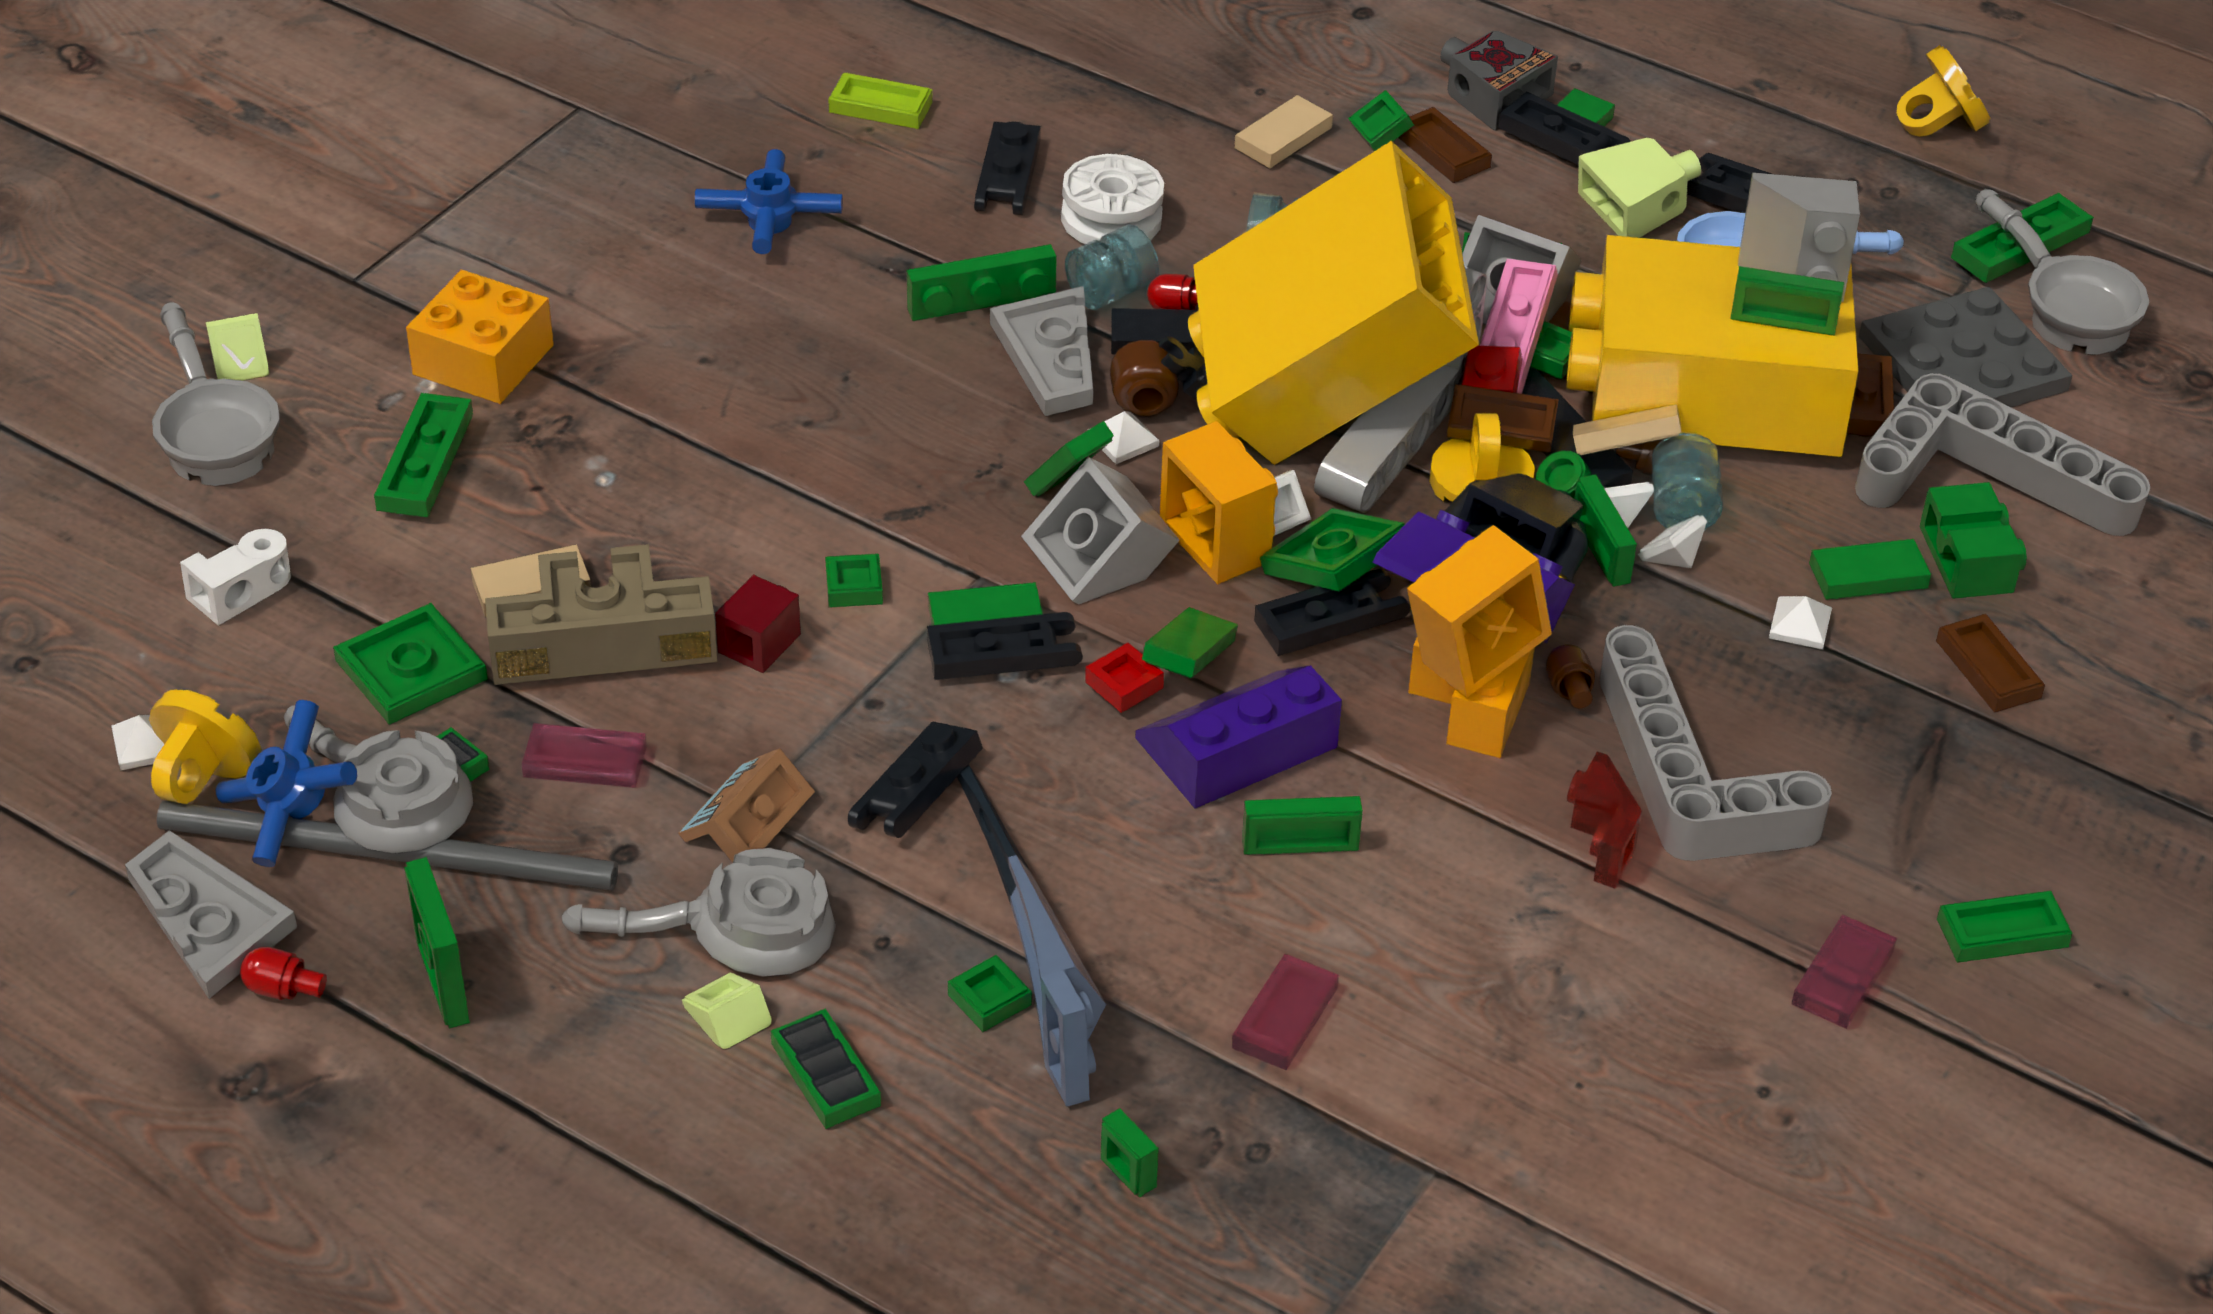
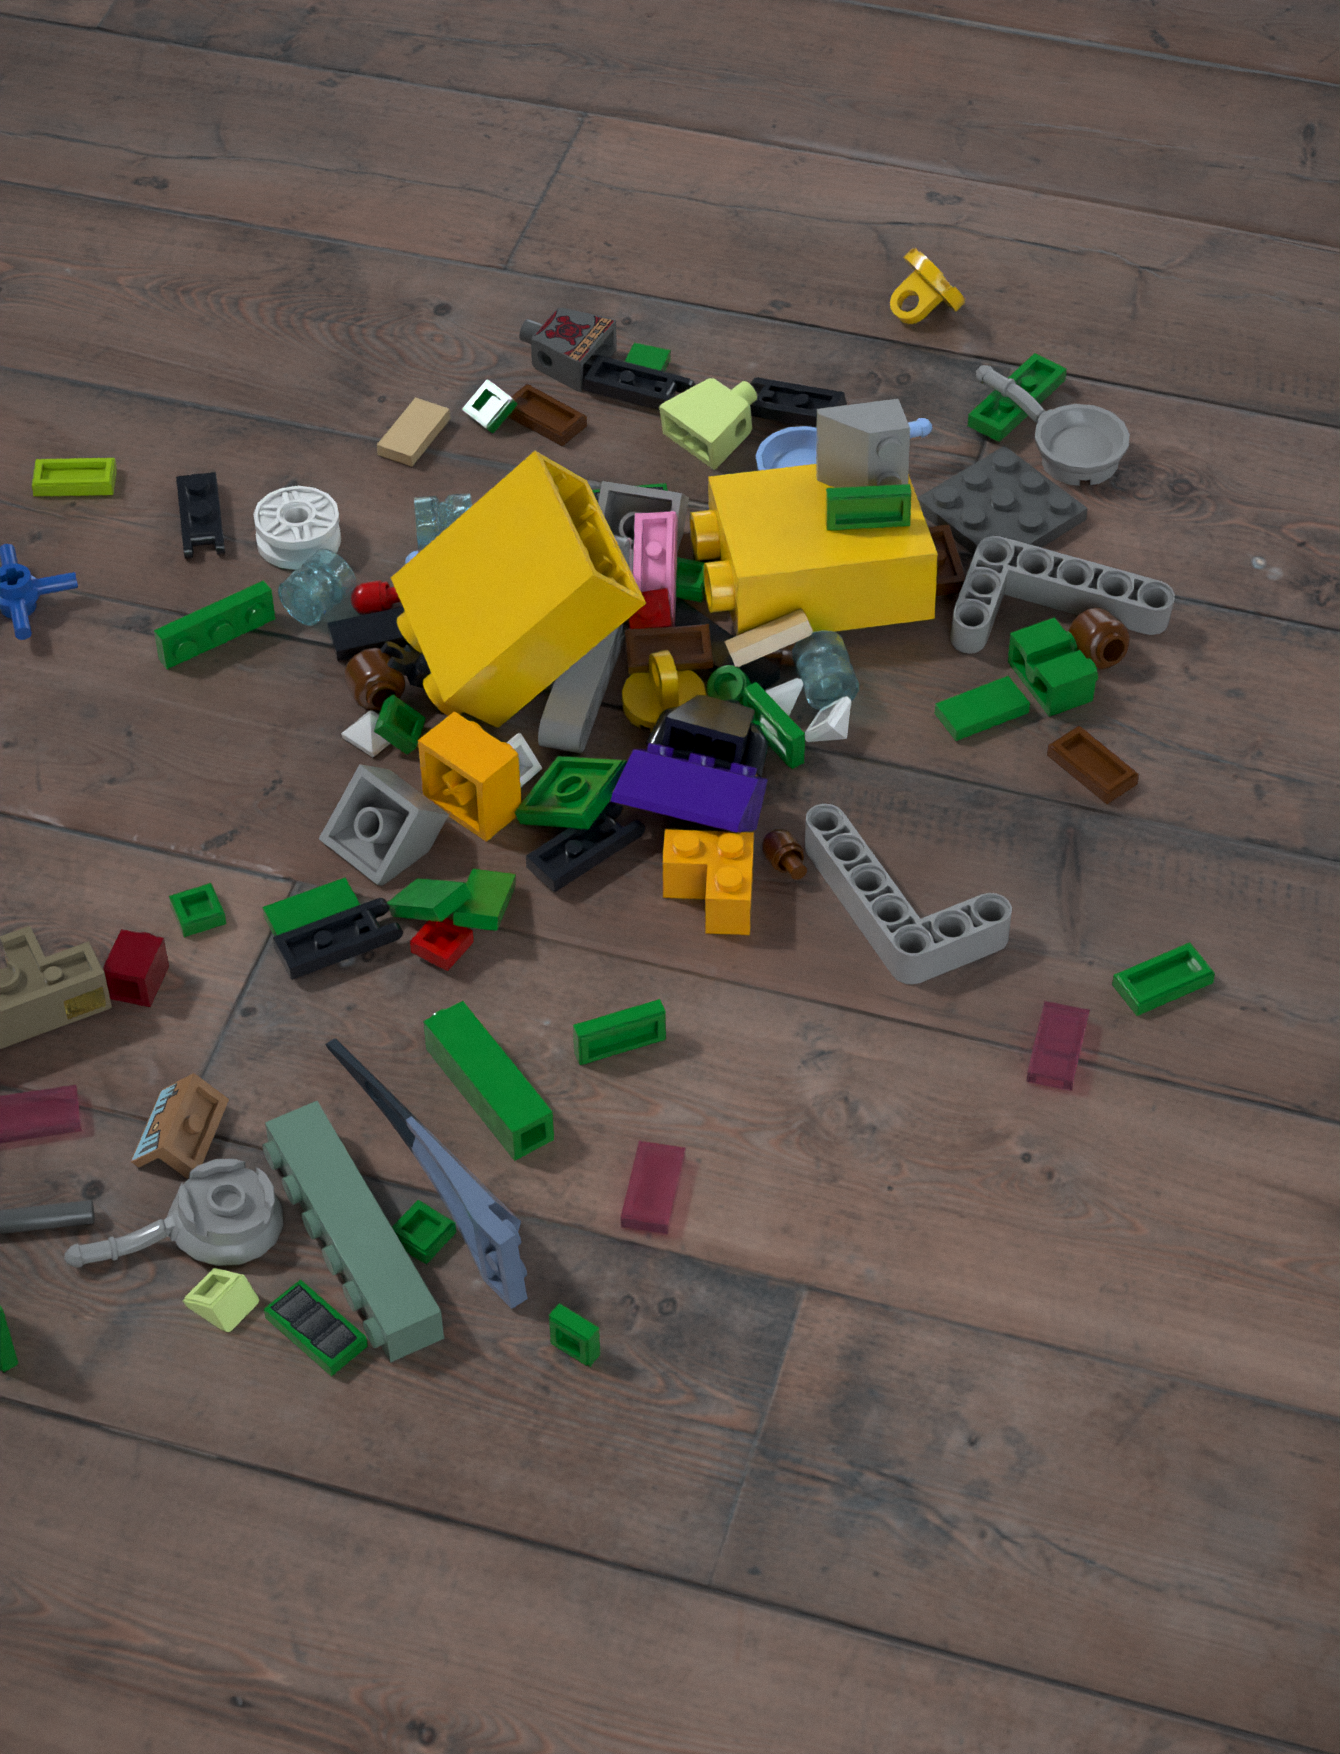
camera: 15 degrees left, 5 degrees up
black hinge [848,721,983,838] -> none
light grey wing [990,286,1093,416] -> none
green tile [1024,421,1114,497] -> none
dark purple slope [1135,665,1342,809] -> none
light orange brick [1407,525,1552,698] -> none
clear red slope [1567,751,1642,889] -> none
white slope [1769,596,1832,650] -> none
none -> sand green brick [262,1101,444,1363]
none -> green tile [374,695,426,755]
none -> green tile [387,878,472,922]
none -> green brick [423,1001,554,1161]
none -> reddish brown head [1068,608,1130,670]

